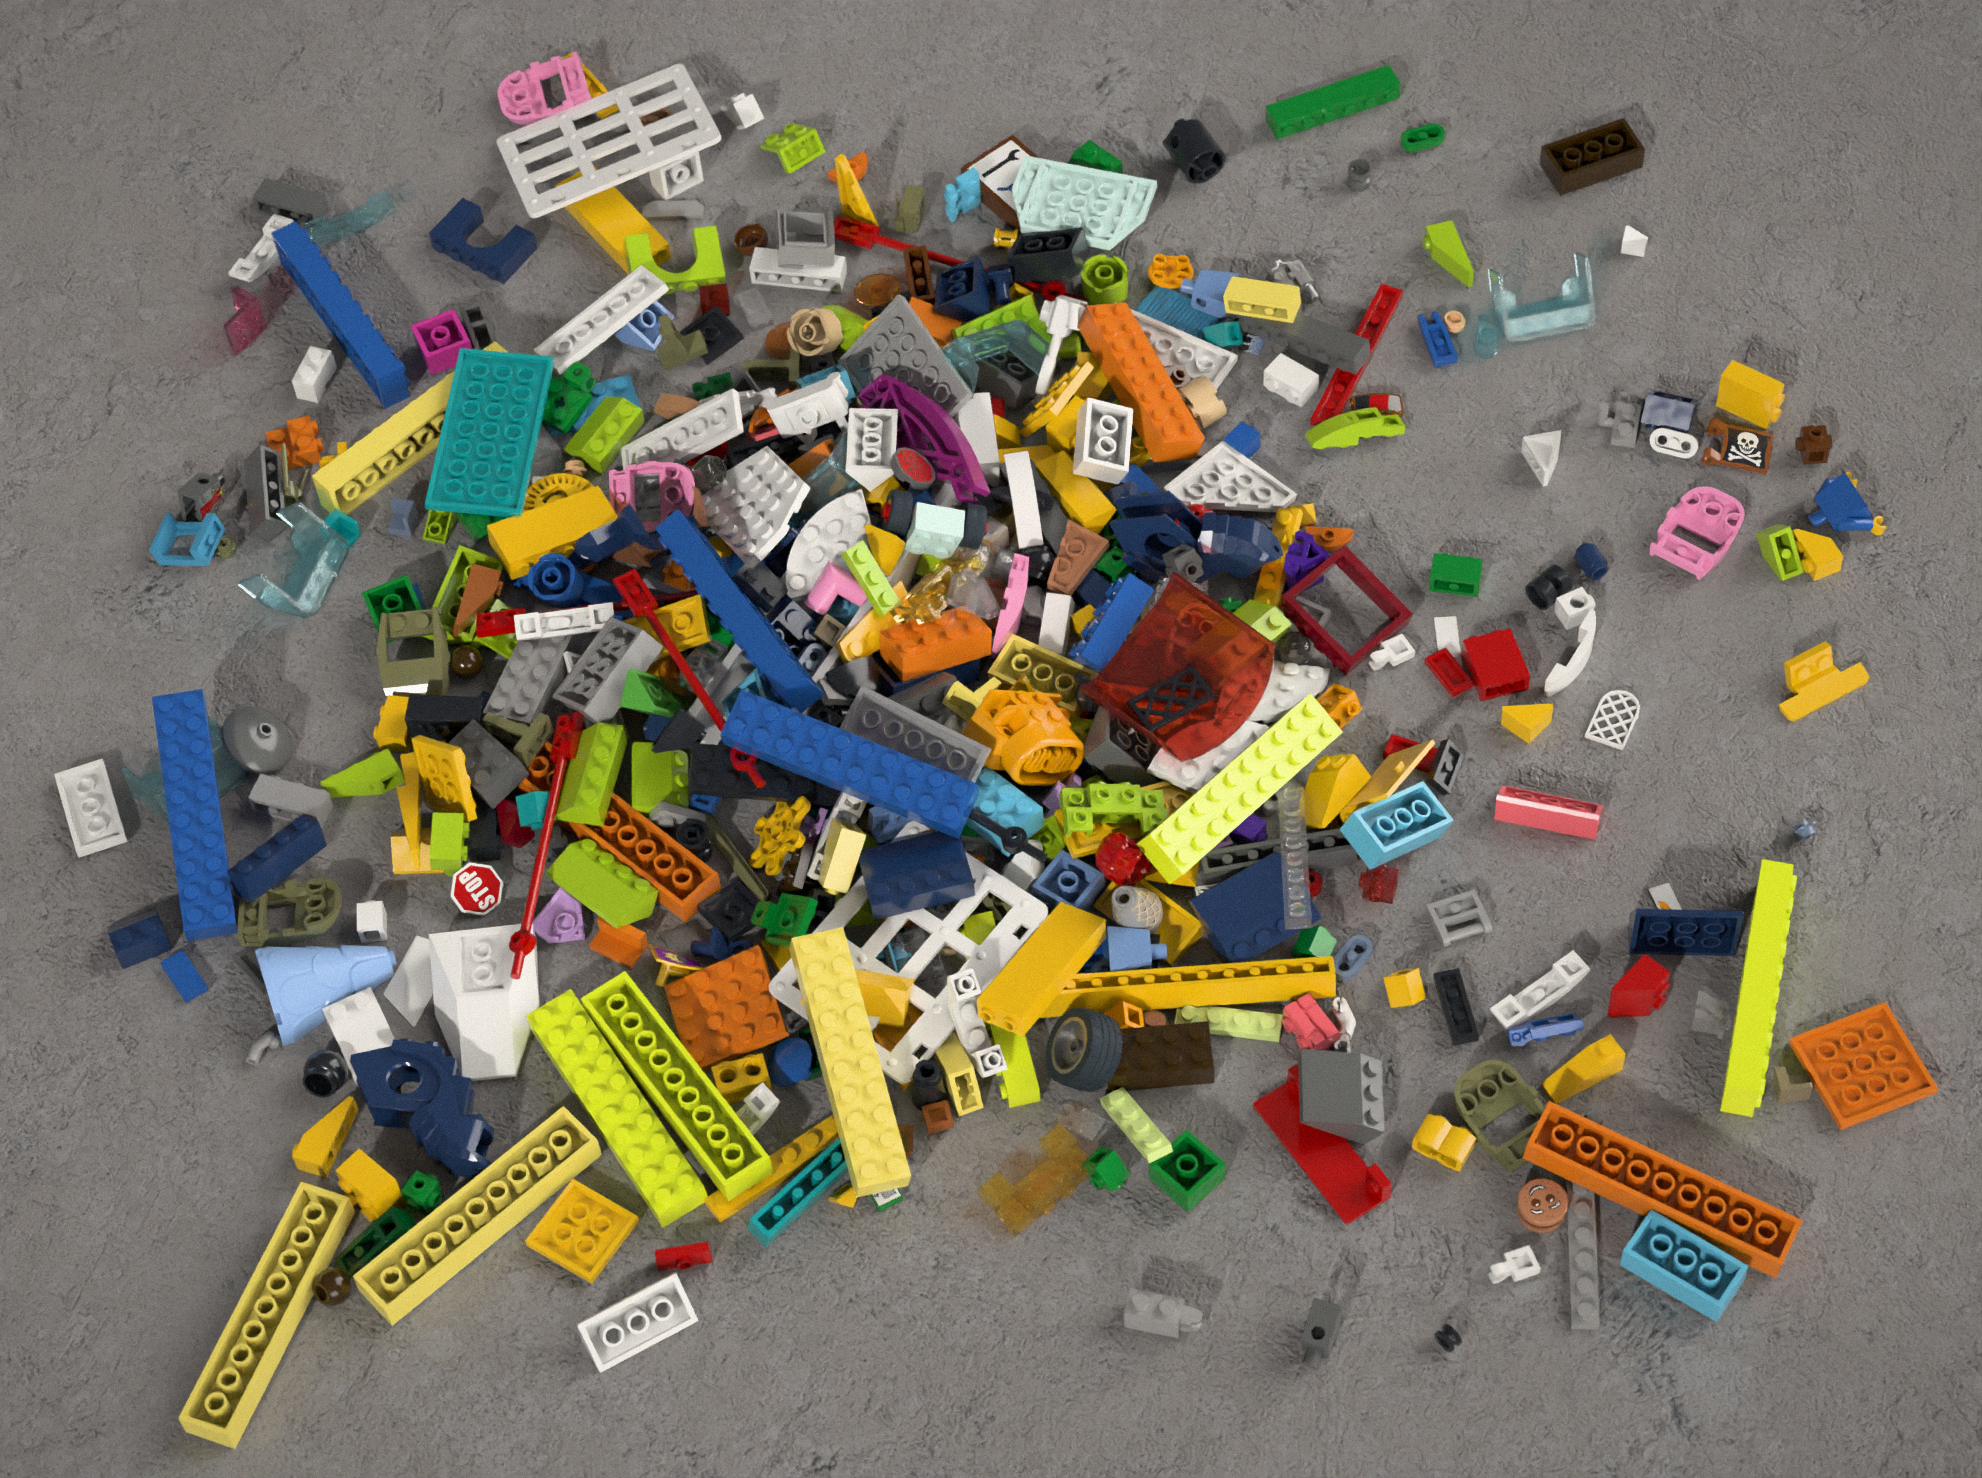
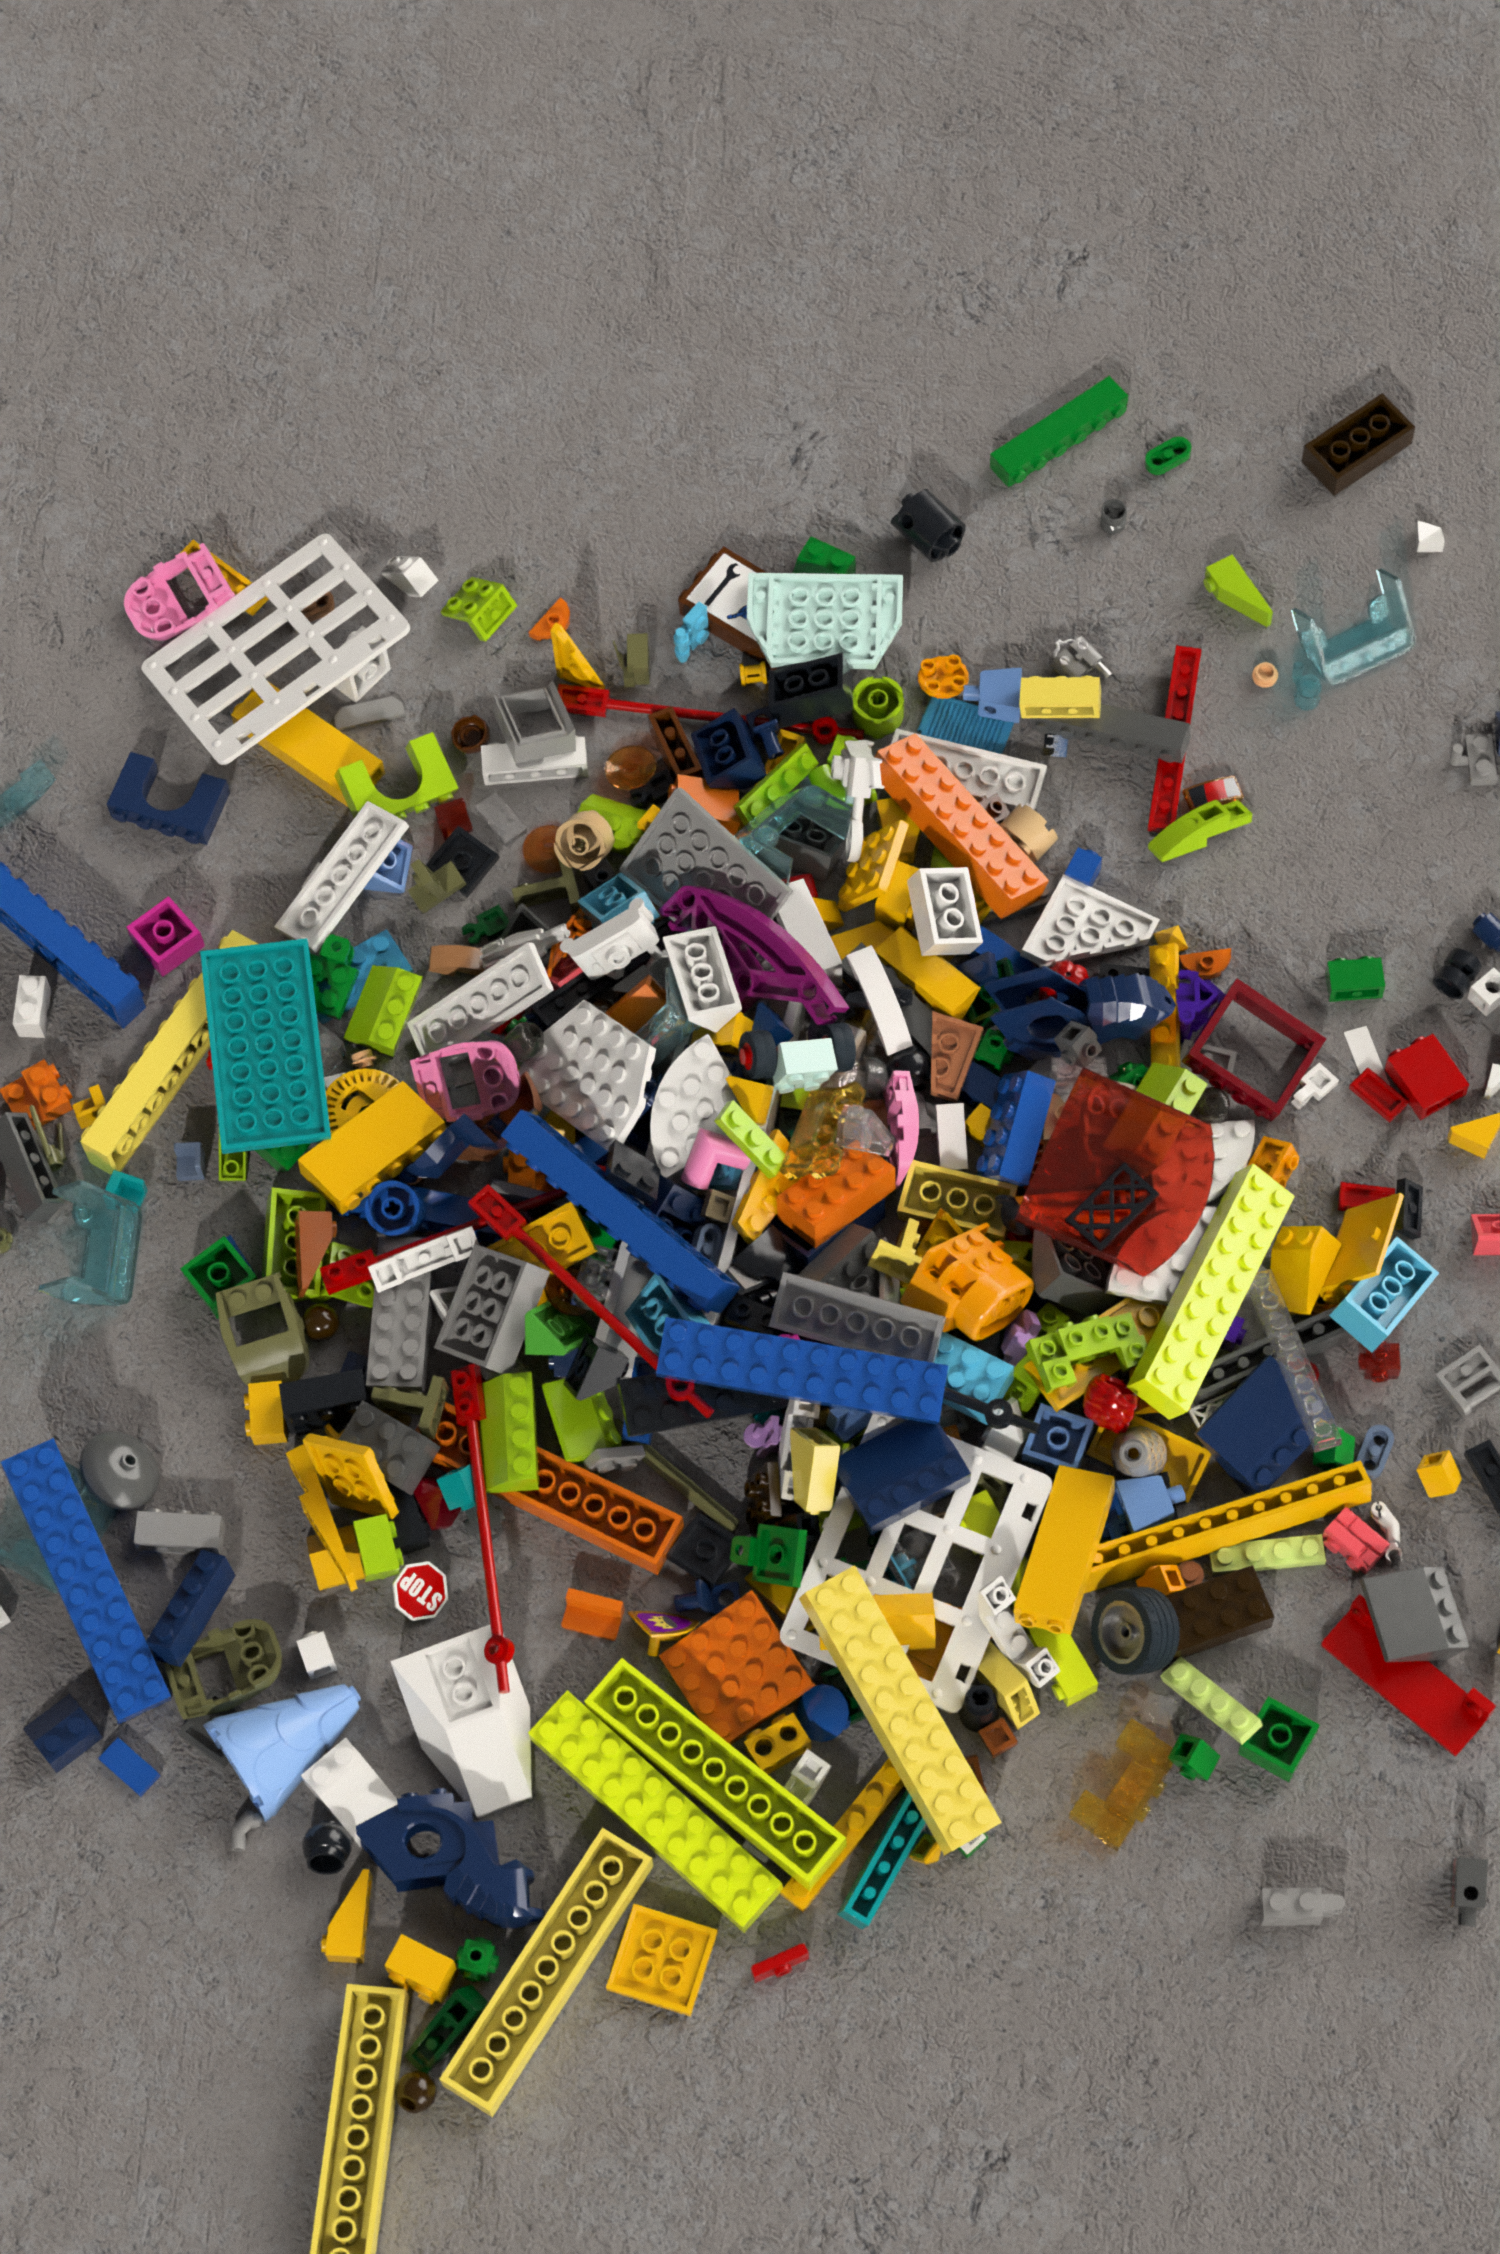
camera: 15 degrees left, 10 degrees up
lime slope [320,748,405,798] -> none
white sticker [384,936,433,1026] -> none
dark grey slope [460,301,497,350] -> none
lavender plate [532,887,585,944] -> none
lime slope [545,838,659,928] -> none
white slope [577,1272,698,1373] -> none
black wheel [676,819,713,863] -> none
yellow plate [748,796,811,876] -> none
tile [890,447,935,490] -> none
teal panel [1203,321,1243,348] -> none
white brick [1263,353,1319,408] -> none
blue hinge [1417,311,1458,368] -> none
white slope [1521,430,1561,487] -> none

